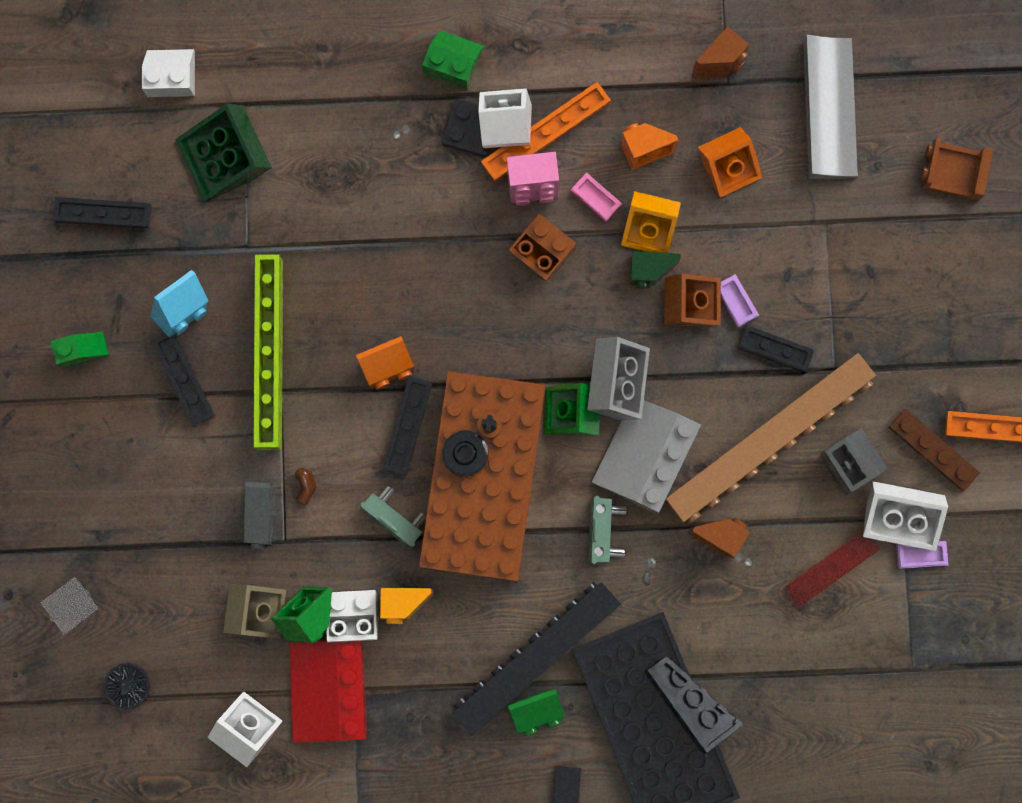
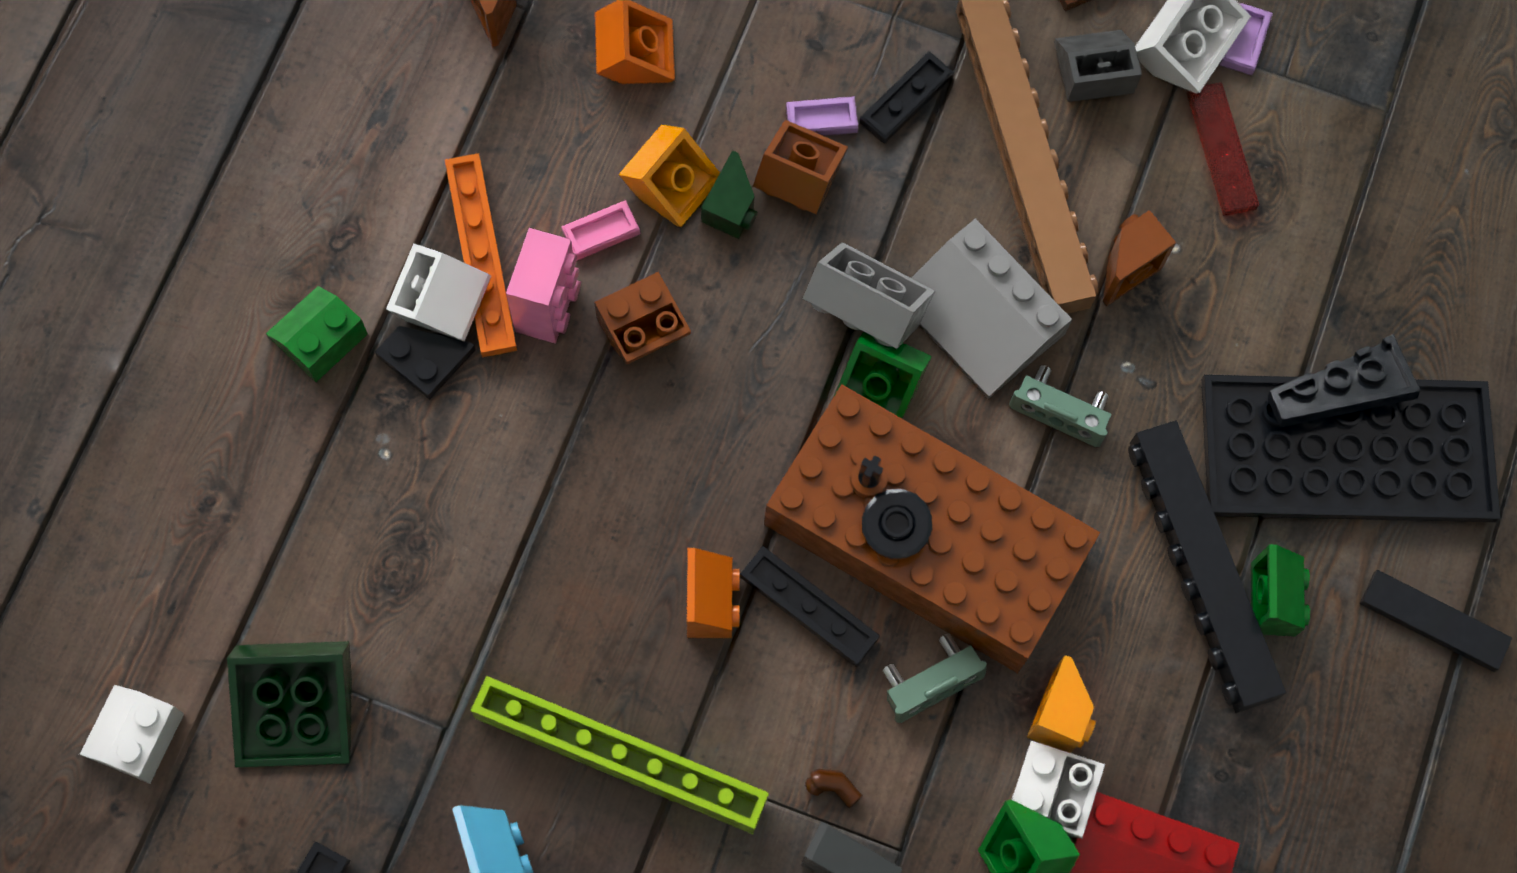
camera: 75 degrees left, 10 degrees down
orange slope [620,123,679,171] -> none

